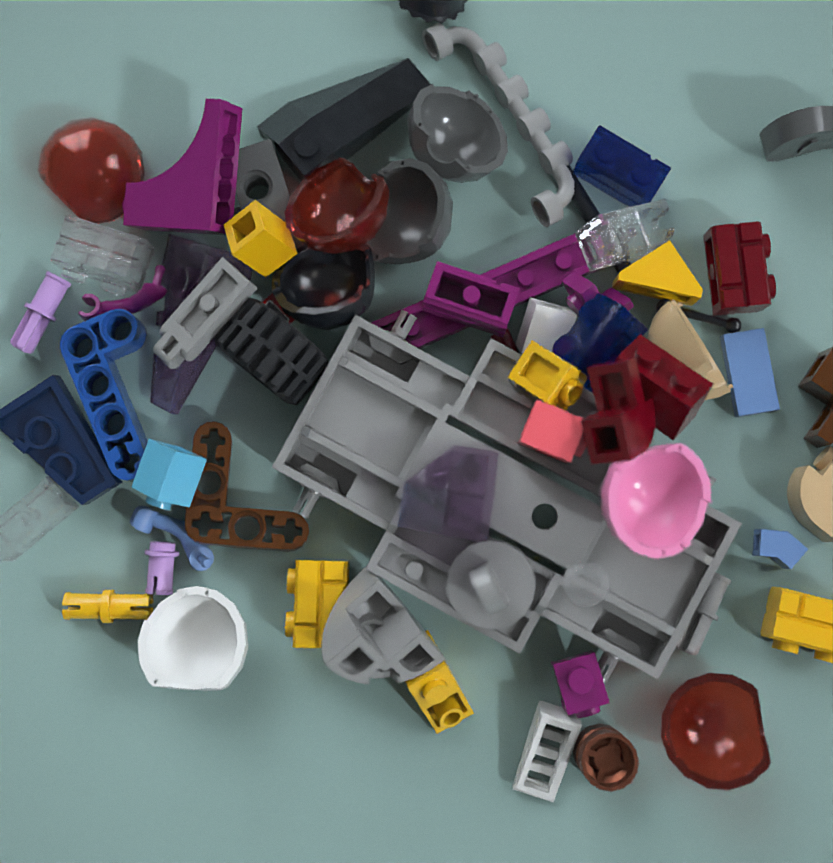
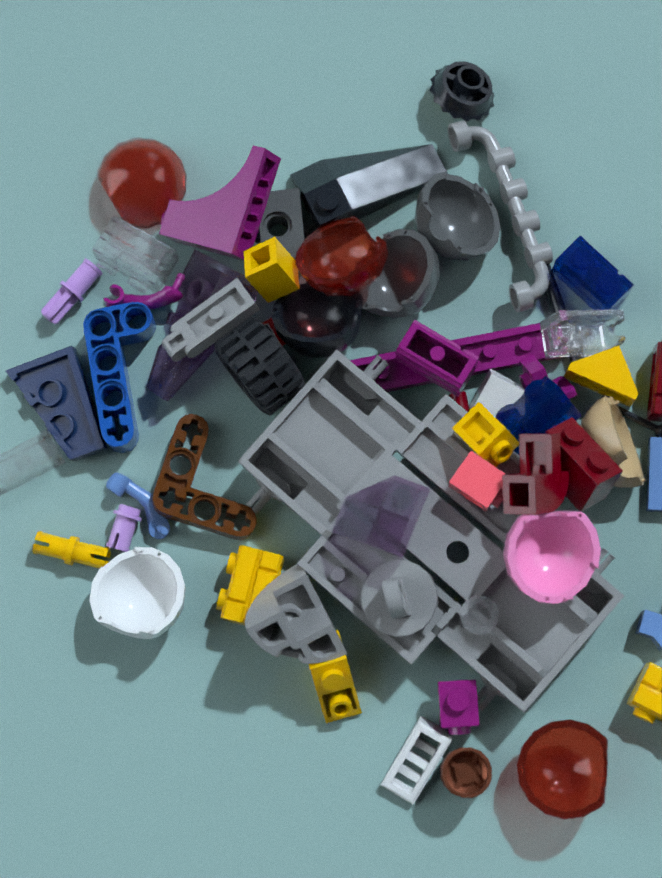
camera: 20 degrees right, 5 degrees down
medium azure brick [131,439,207,510] -> none
light grey axle [676,573,731,655] -> none

